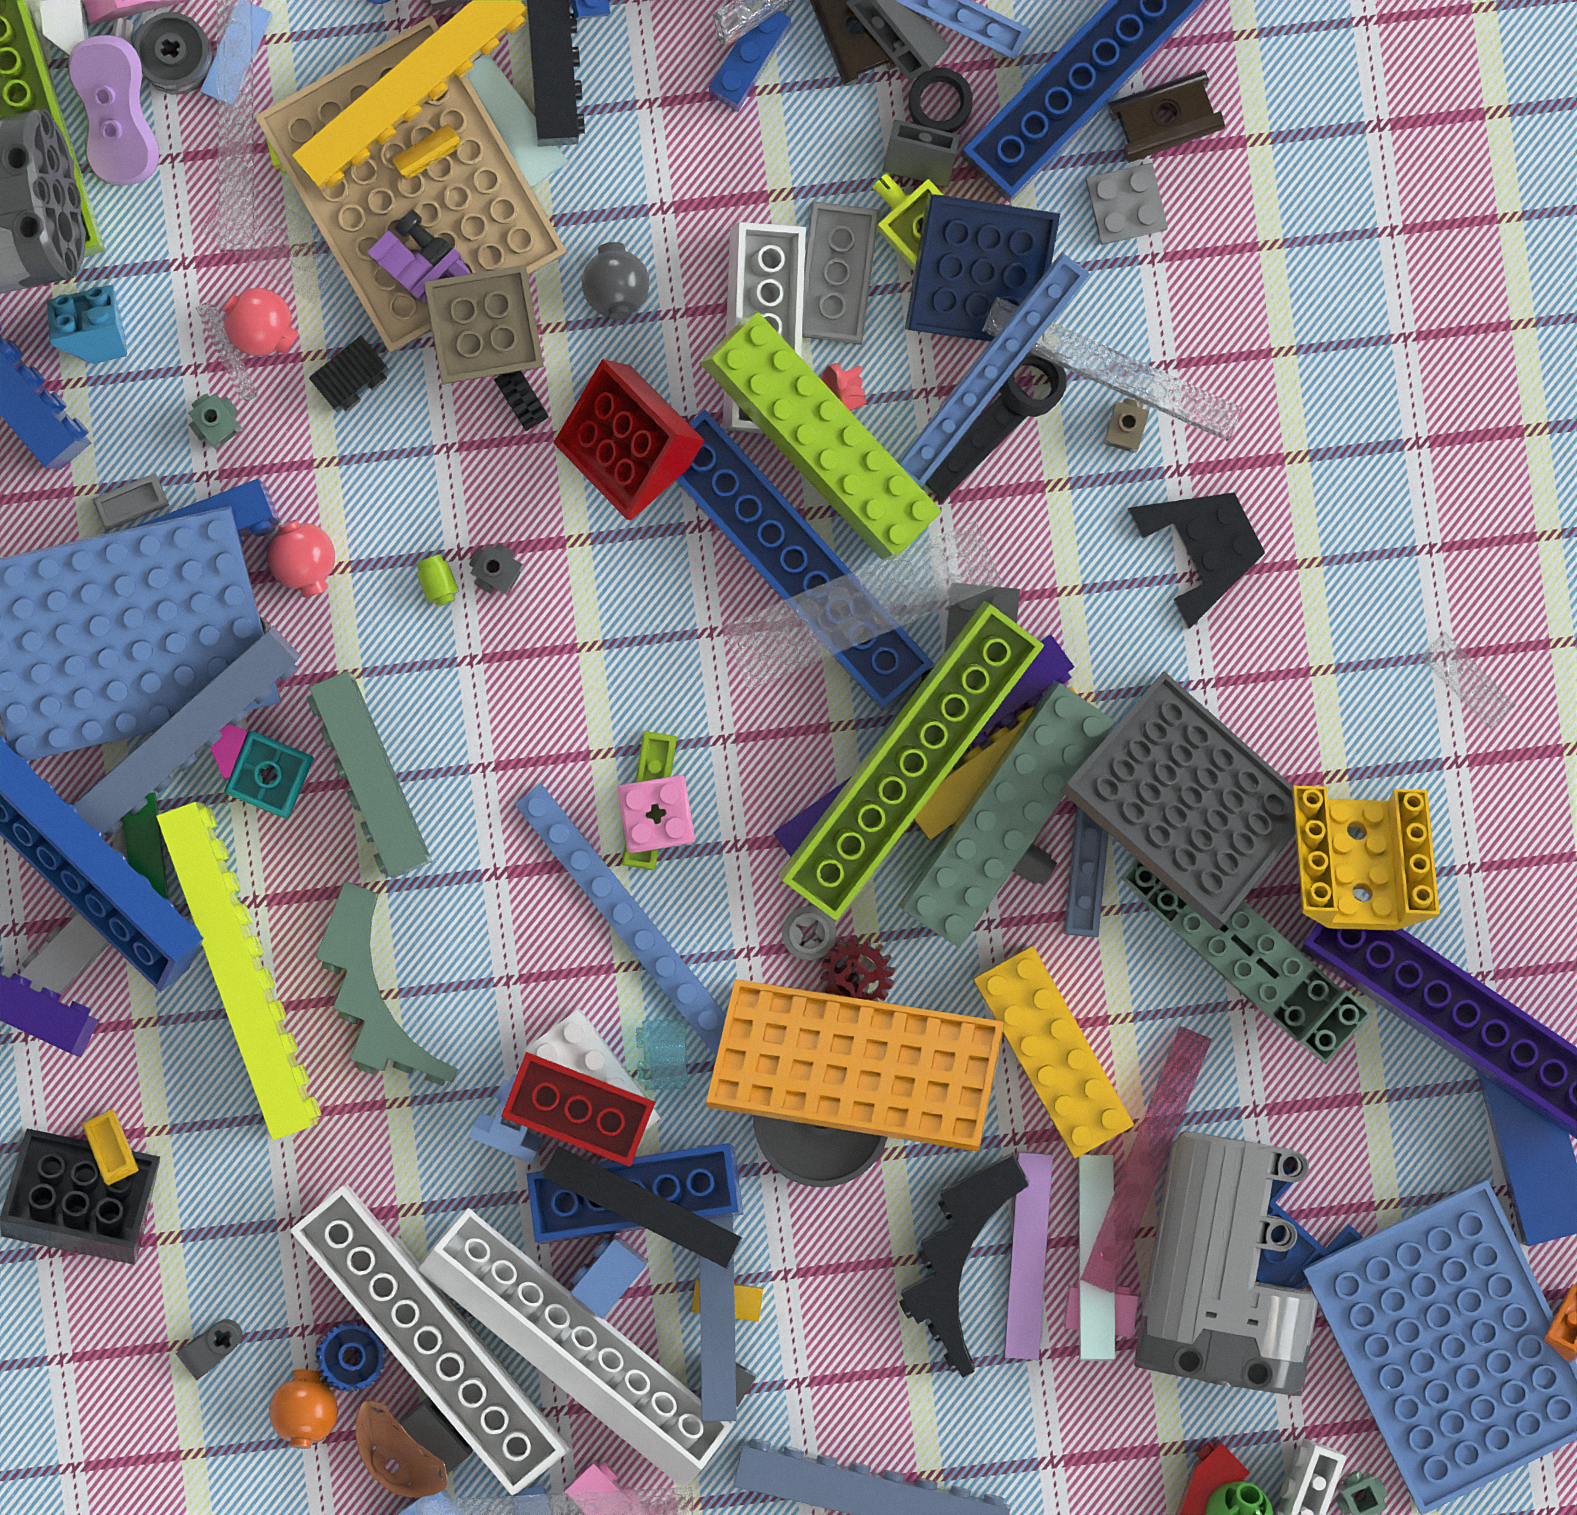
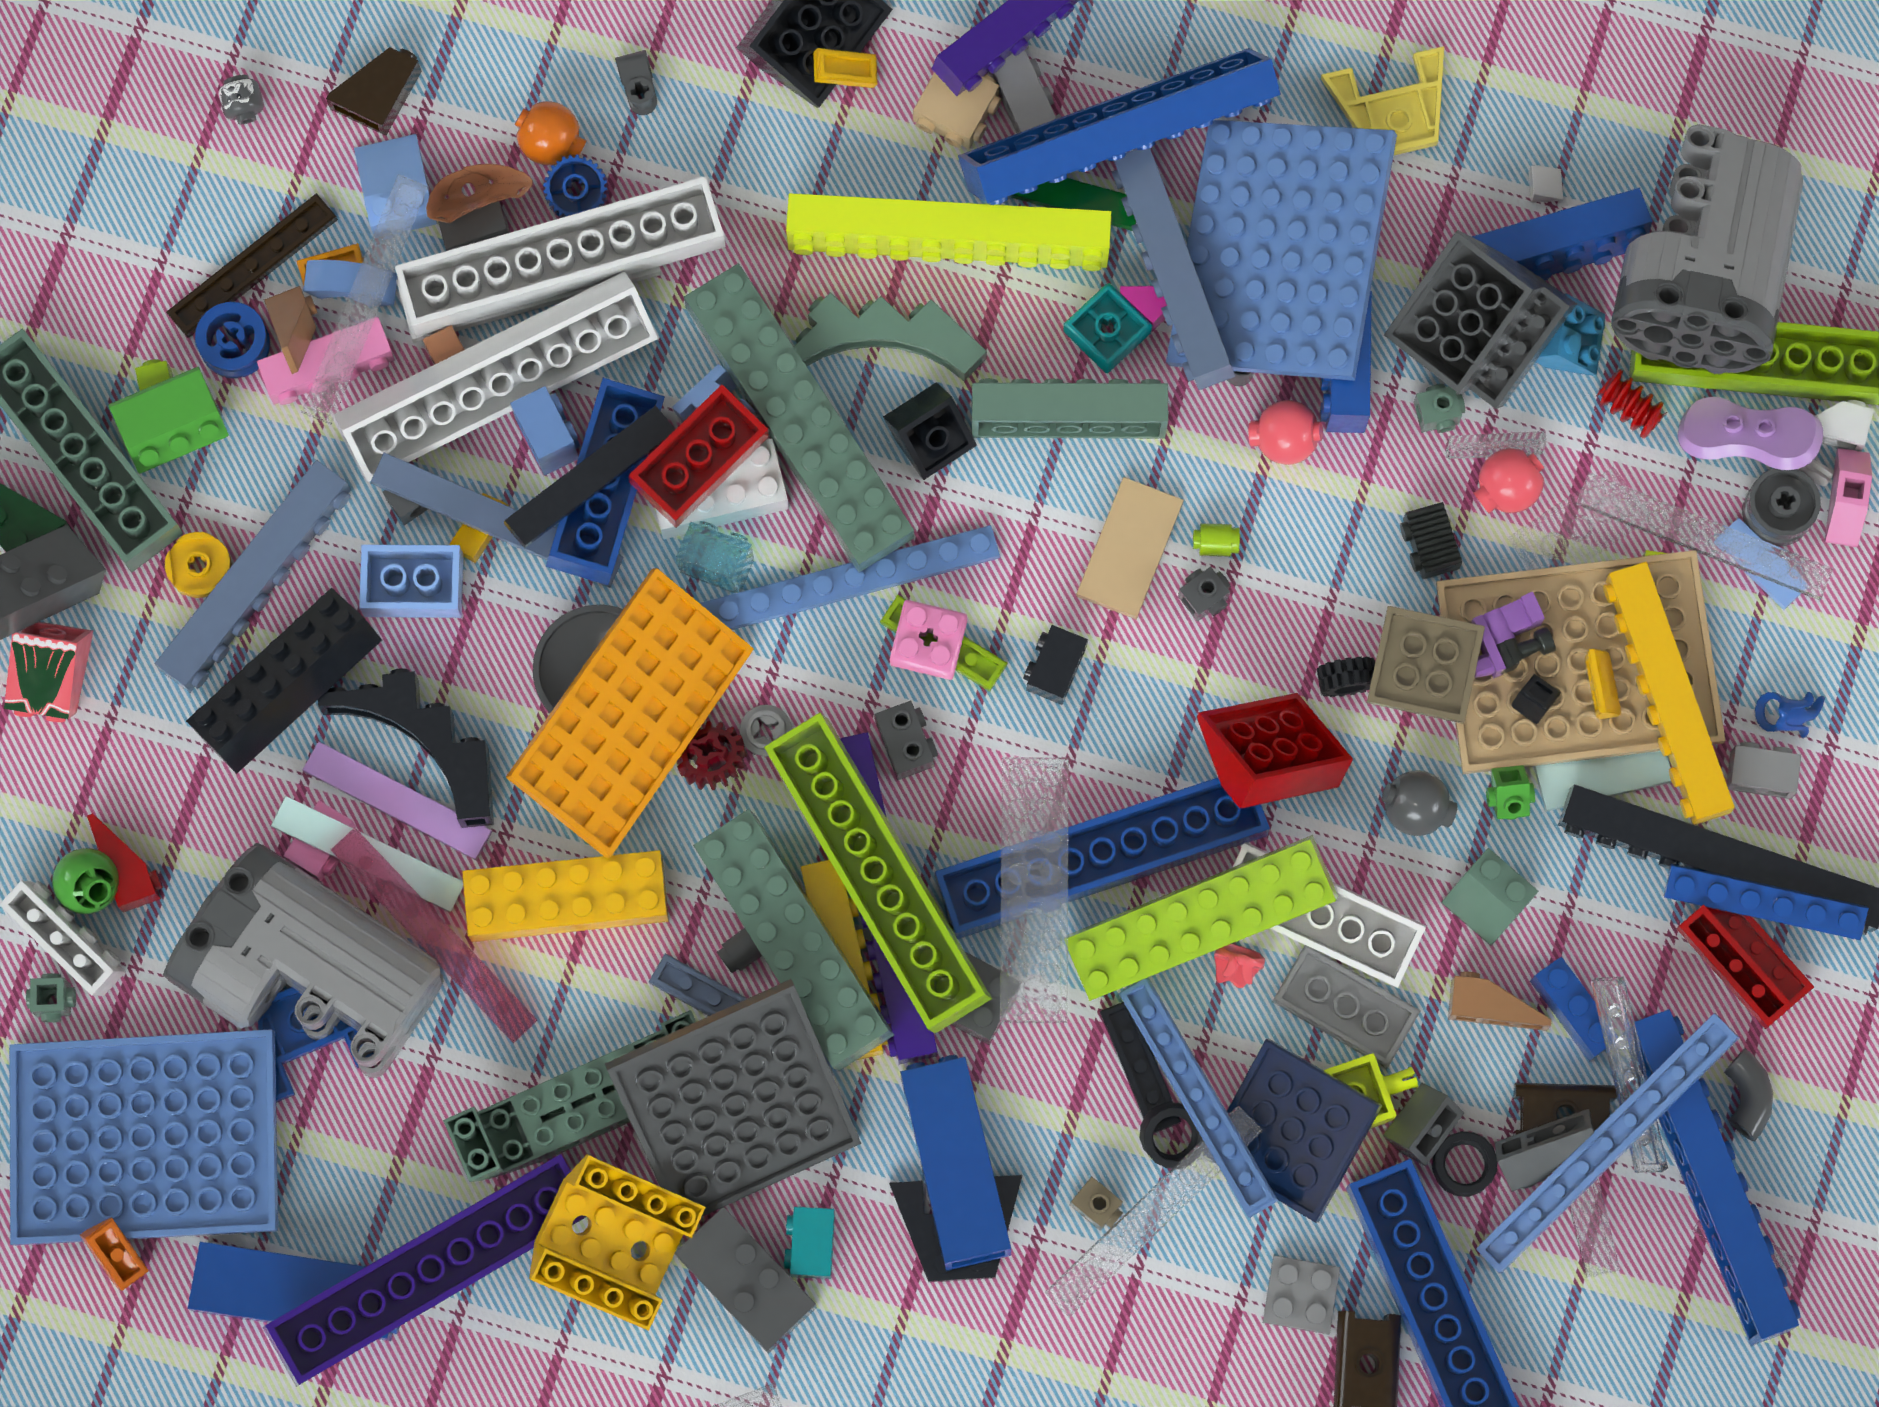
camera: 115 degrees right, 10 degrees down
light grey tile [92,473,169,531] -> none
none -> black brick [186,588,382,774]
none -> light blue brick [359,545,464,618]
none -> nougat brick [422,325,465,365]
none -> dark grey brick [674,1206,817,1354]
none -> sand green brick [684,263,914,573]
none -> teal brick [784,1207,835,1279]
none -> dark grey brick [874,700,938,780]
none -> black slope [883,382,977,480]
none -> blue brick [900,1055,1011,1271]
none -> tan brick [913,72,1002,149]
none -> black brick [1023,625,1088,705]
none -> tan tile [1076,477,1184,620]
none -> dark grey slope [1384,230,1577,409]
none -> sand green slope [1441,848,1539,946]
none -> medium nougat slope [1448,971,1551,1031]
none -> bright green brick [1486,765,1535,820]
none -> black slope [1511,673,1561,724]
none -> red piece [1596,369,1667,439]

